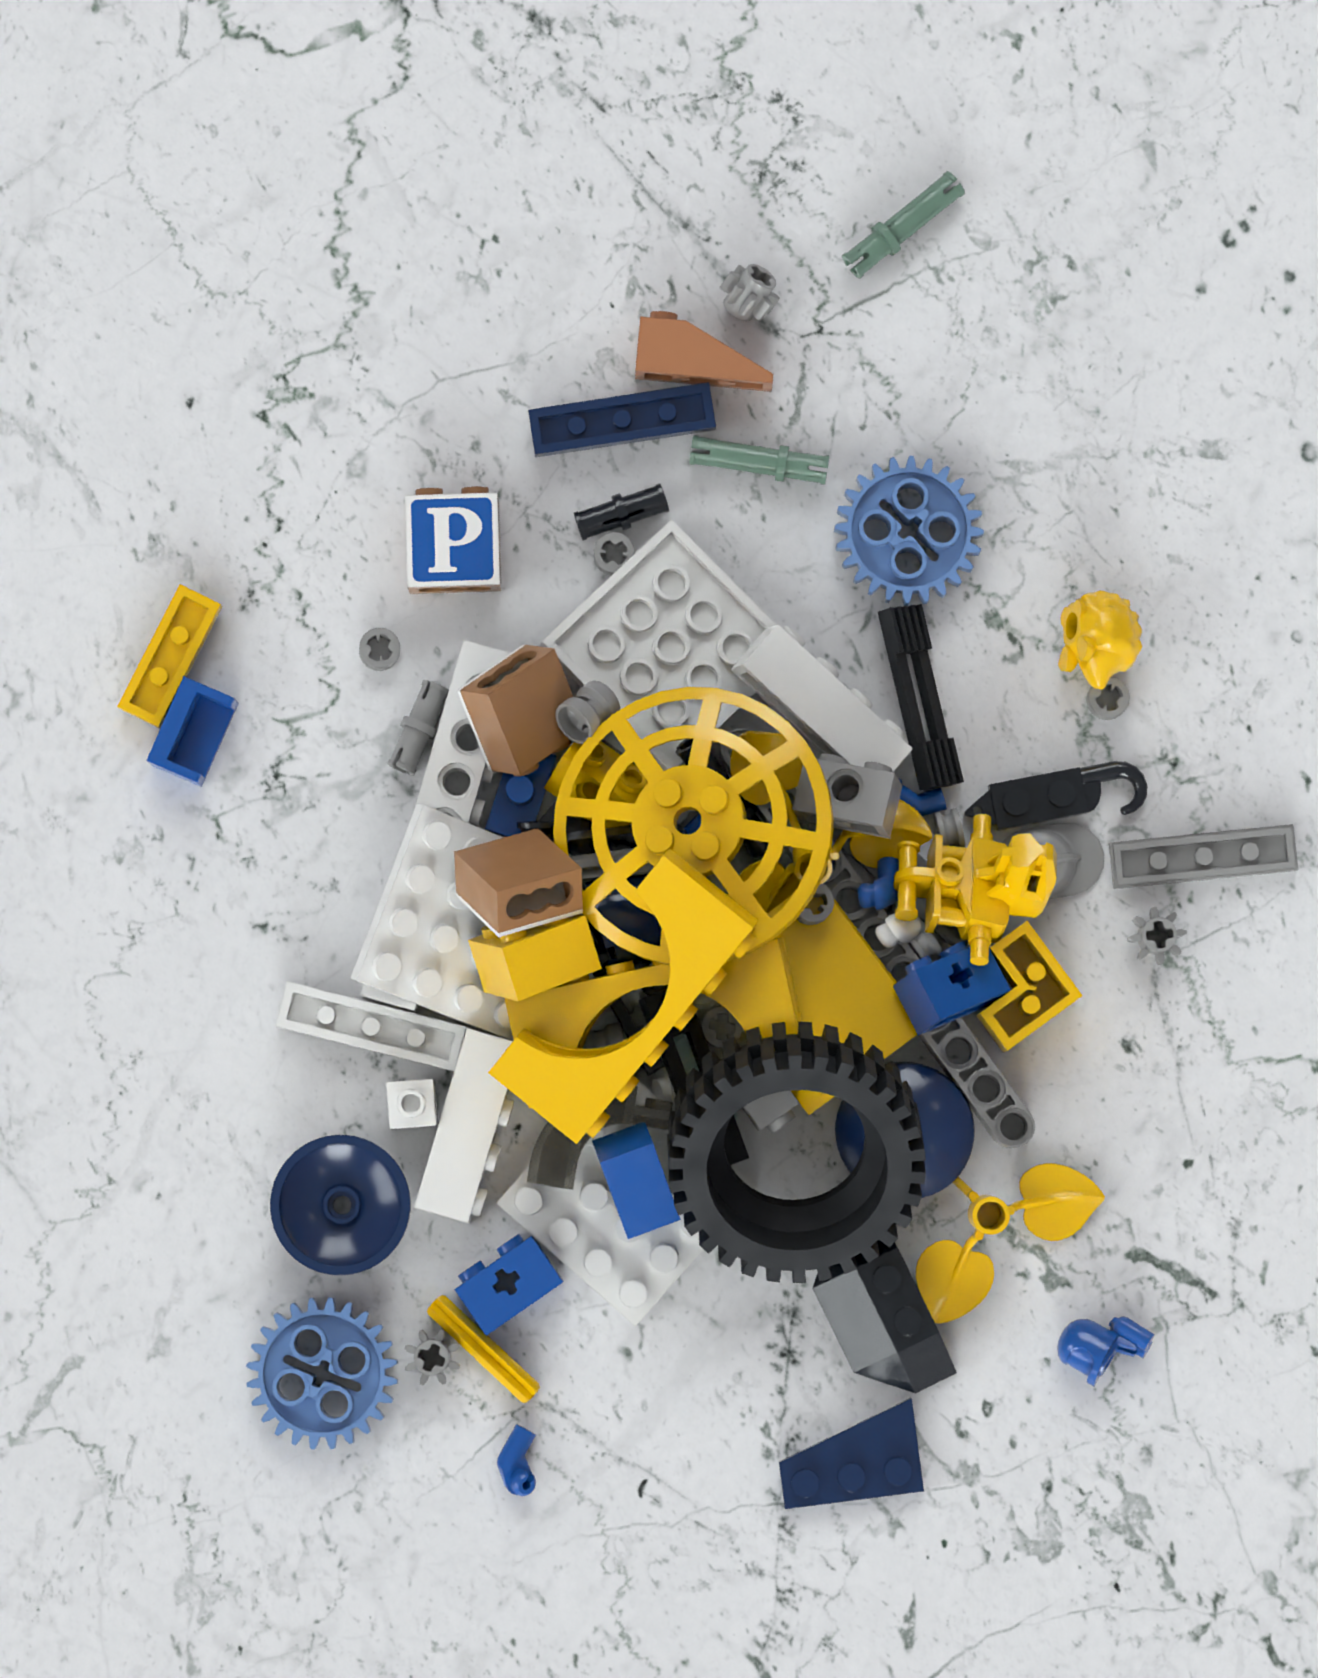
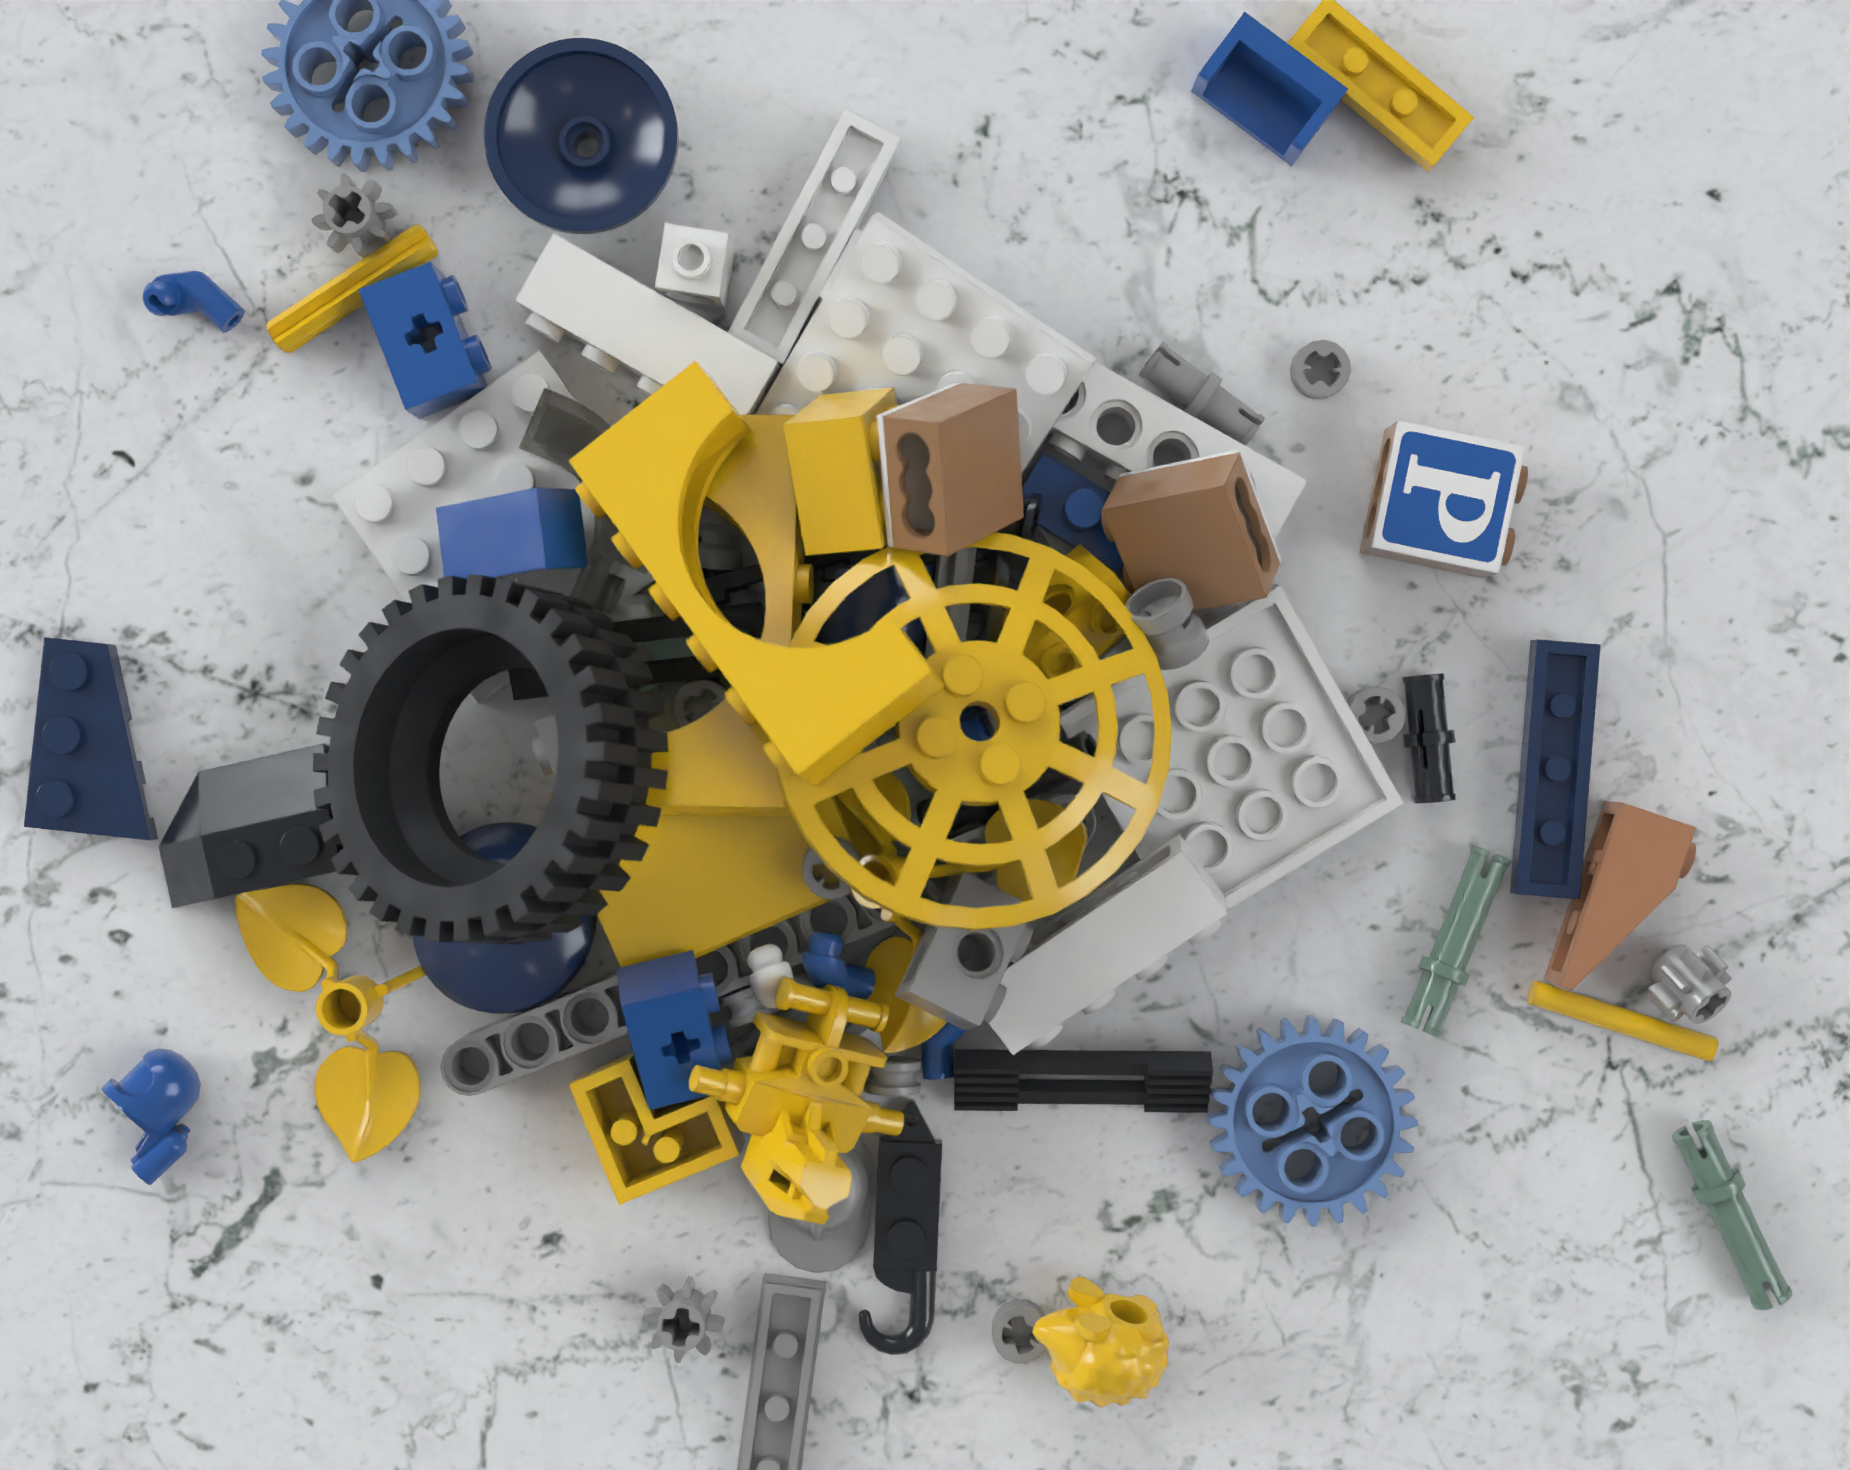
camera: 105 degrees right, 5 degrees up
none -> yellow bar [1527,980,1718,1062]

